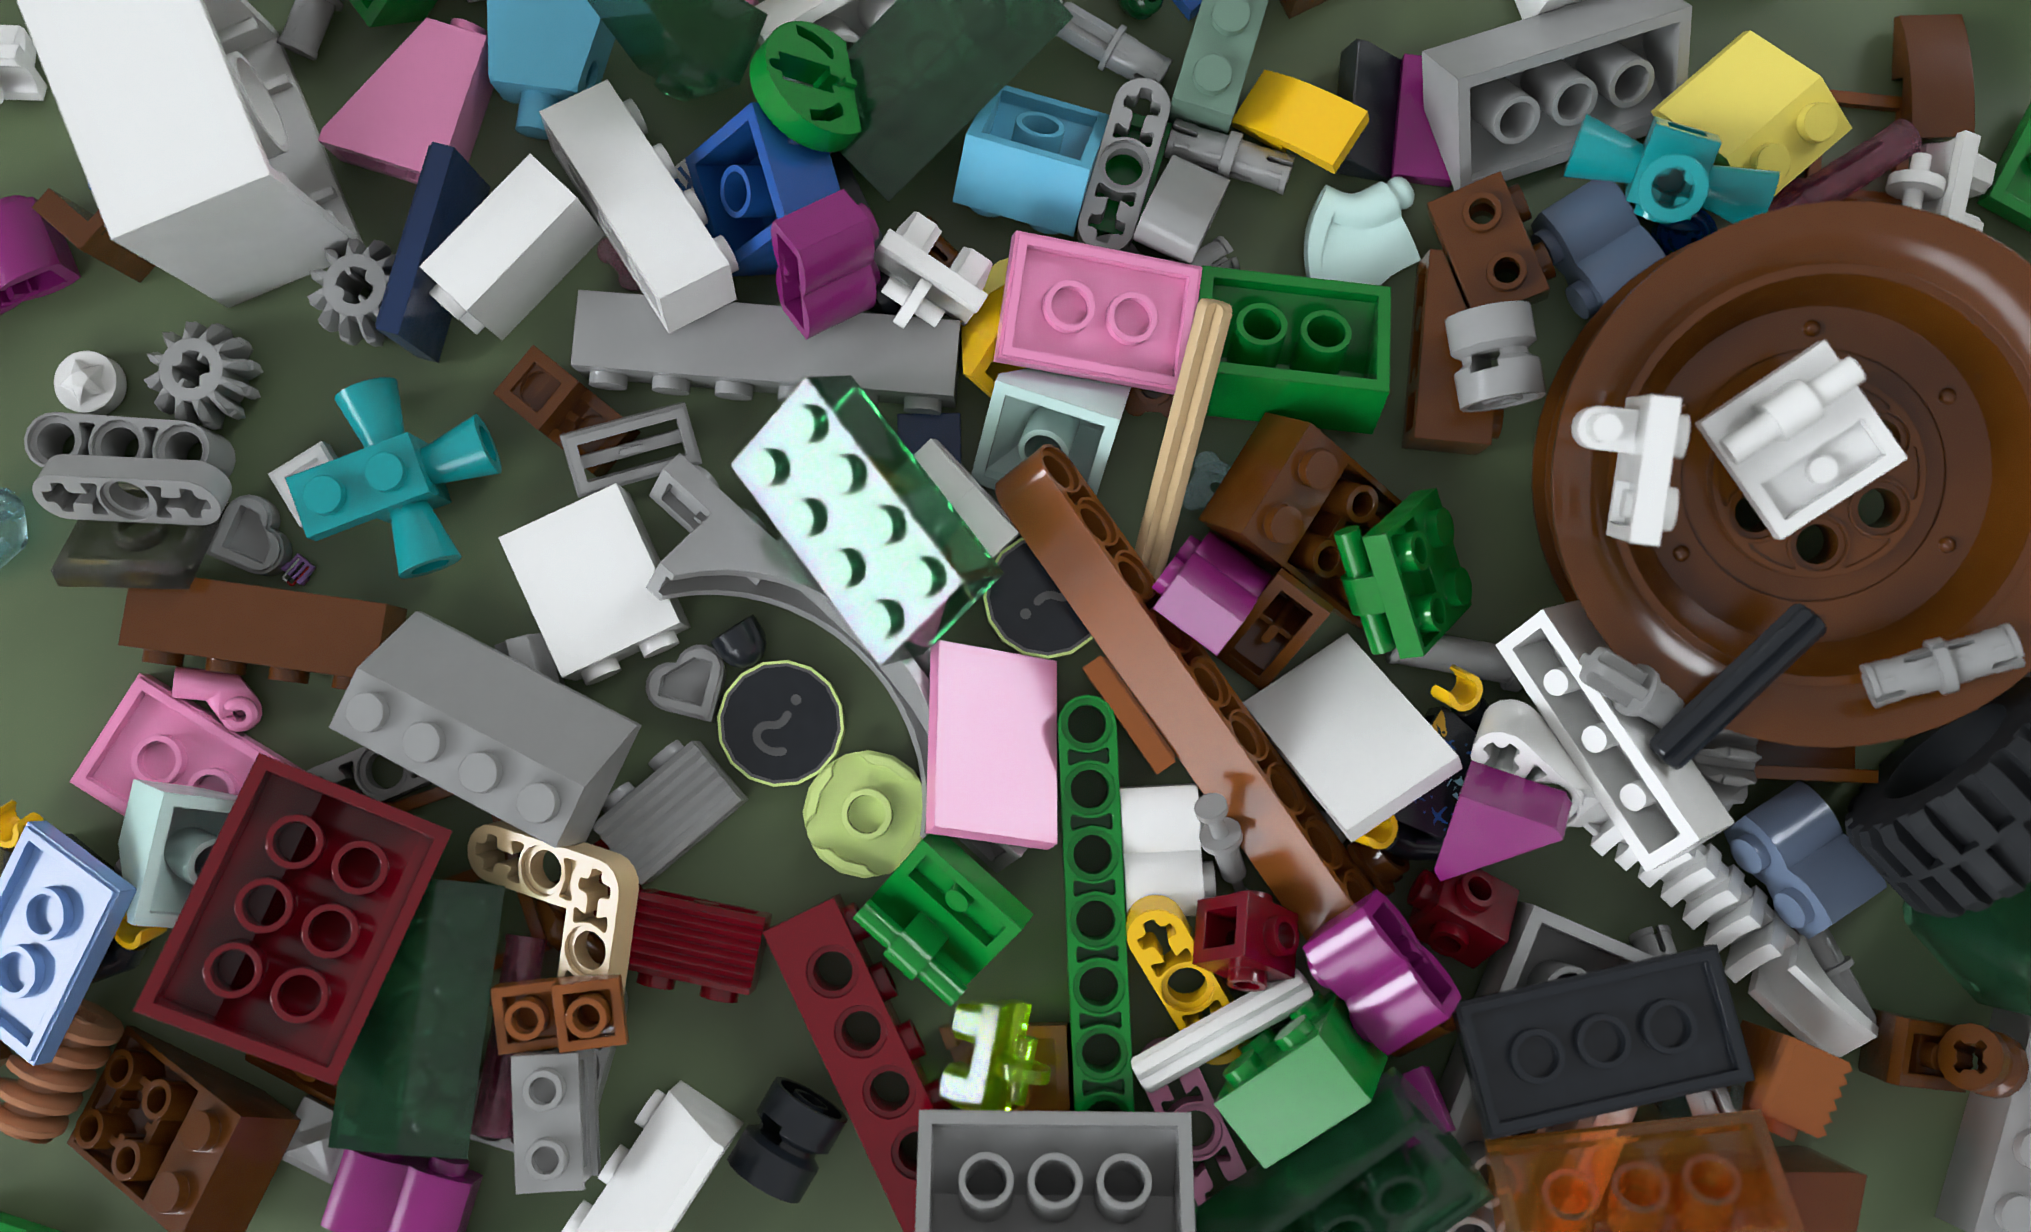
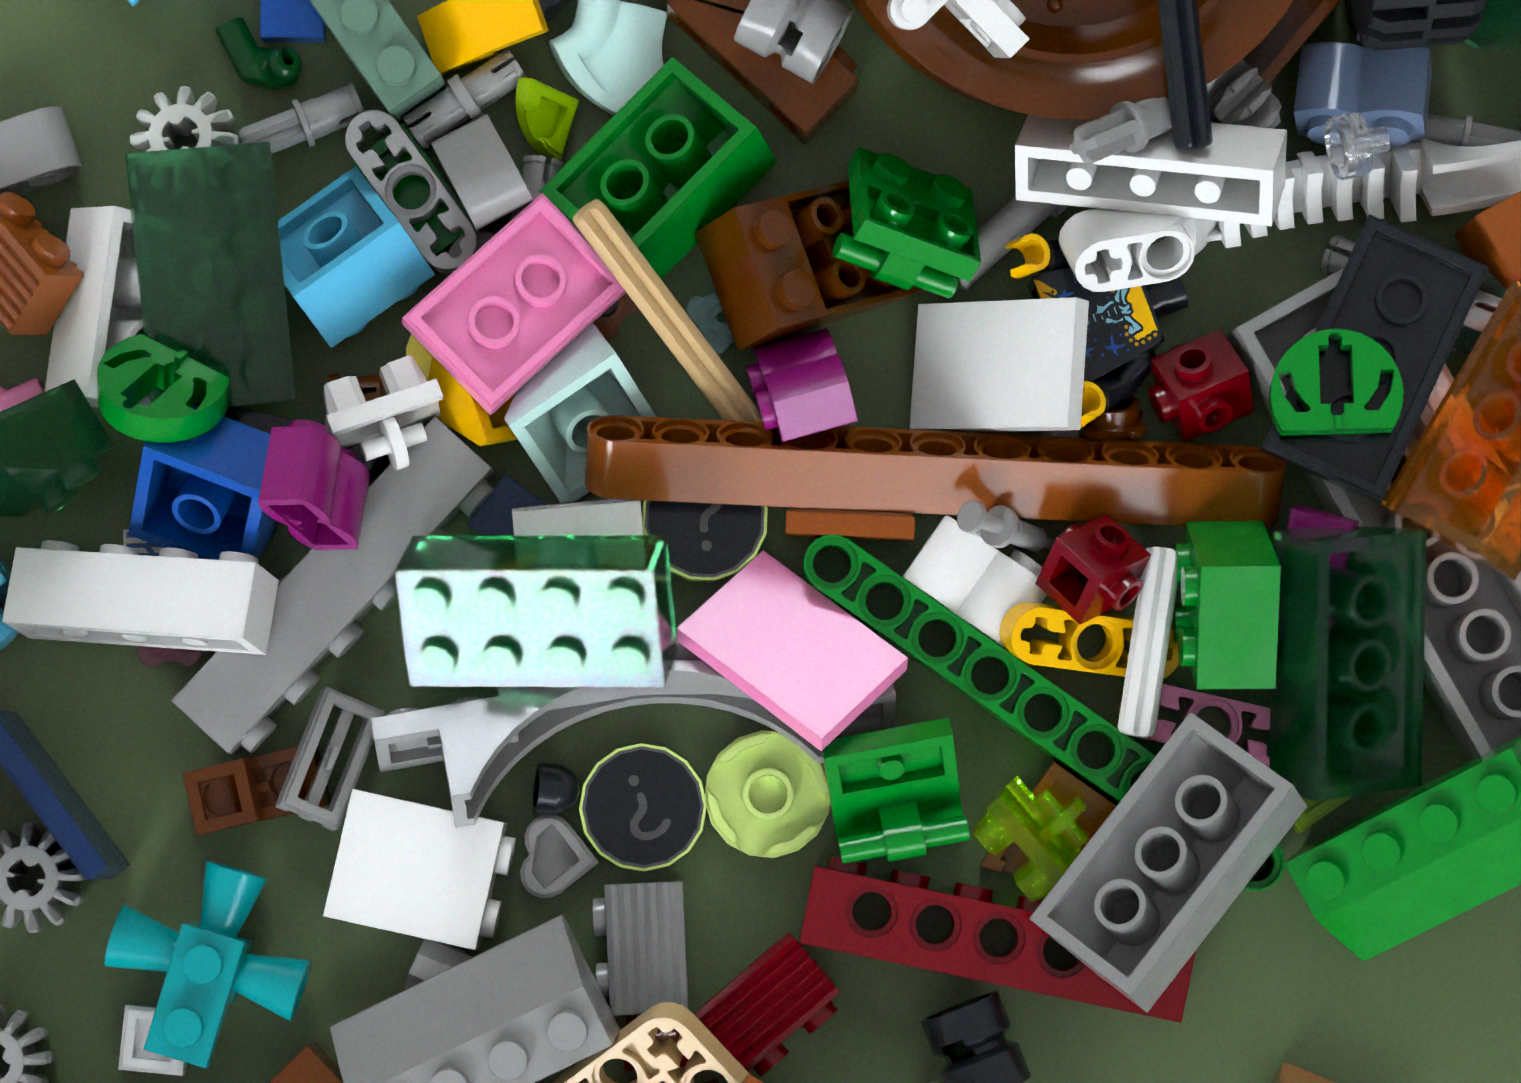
camera: 55 degrees left, 0 degrees up
white brick [419,154,605,341] -> none
reddish brown slope [1212,568,1334,690] -> none
magenta brick [1303,889,1462,1056] -> none
magenta slope [1434,760,1572,881] -> none
none -> lime tile [515,77,579,160]
none -> green piece [1269,329,1404,436]
none -> clear tile [1325,112,1390,180]

